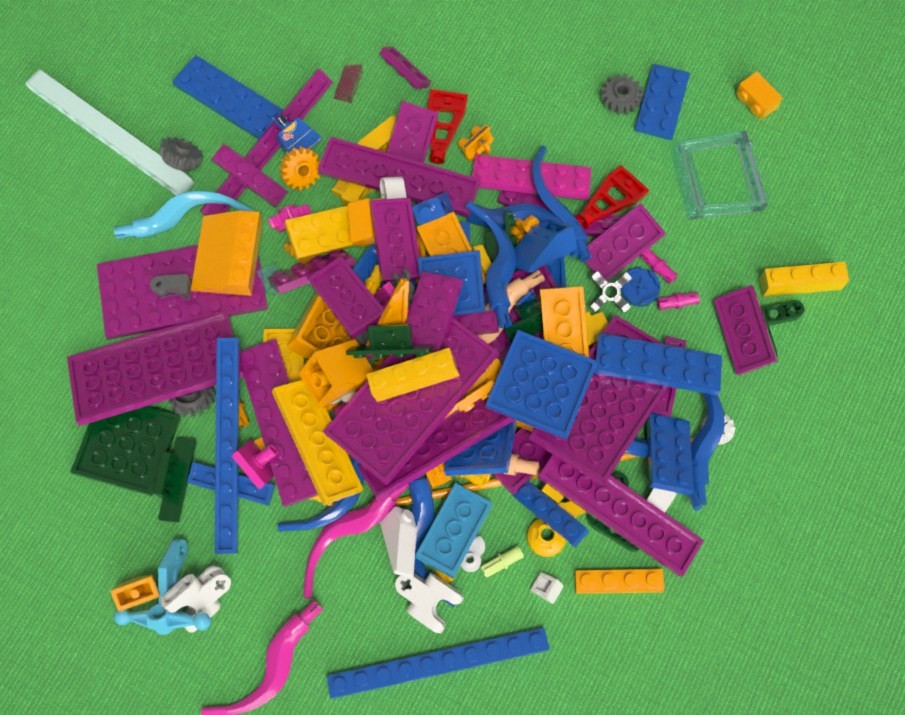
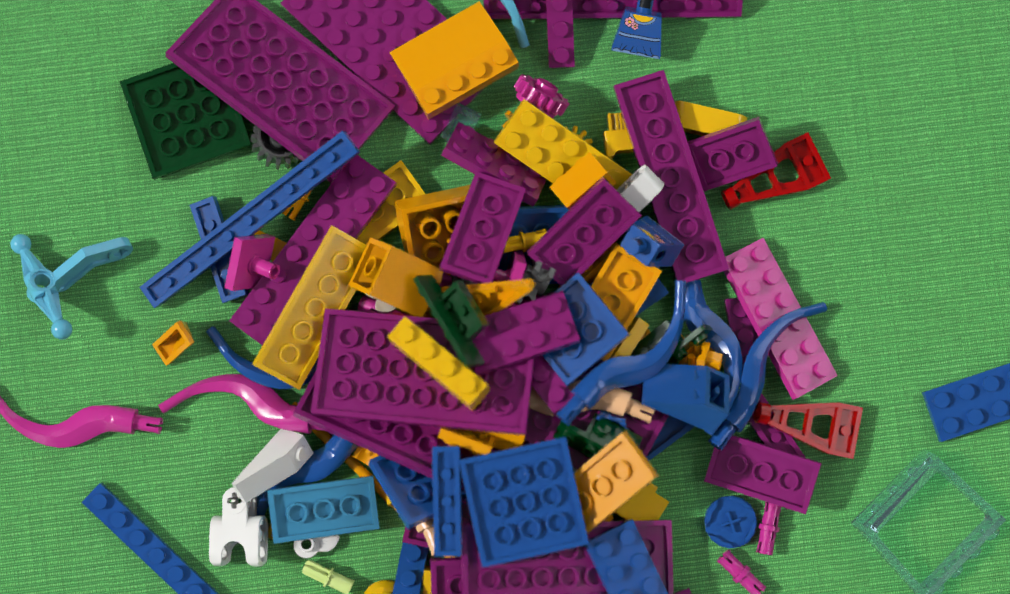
camera: 55 degrees right, 15 degrees up
light orange slope [110,575,161,612] -> none
dark grey leg [150,274,192,300] -> none
dark green bracket [153,438,197,523] -> none
white piece [161,565,231,632] -> none
light orange gear [279,146,321,191] -> none
clear pink slope [333,64,363,103] -> none
magenta plate [380,47,432,89] -> none
light orange hips [458,124,494,162] -> none
pin [589,271,632,312] -> none
dark grey gear [601,74,643,115] -> none
none -> light orange slope [152,320,194,366]
none -> blue plate [432,446,462,556]

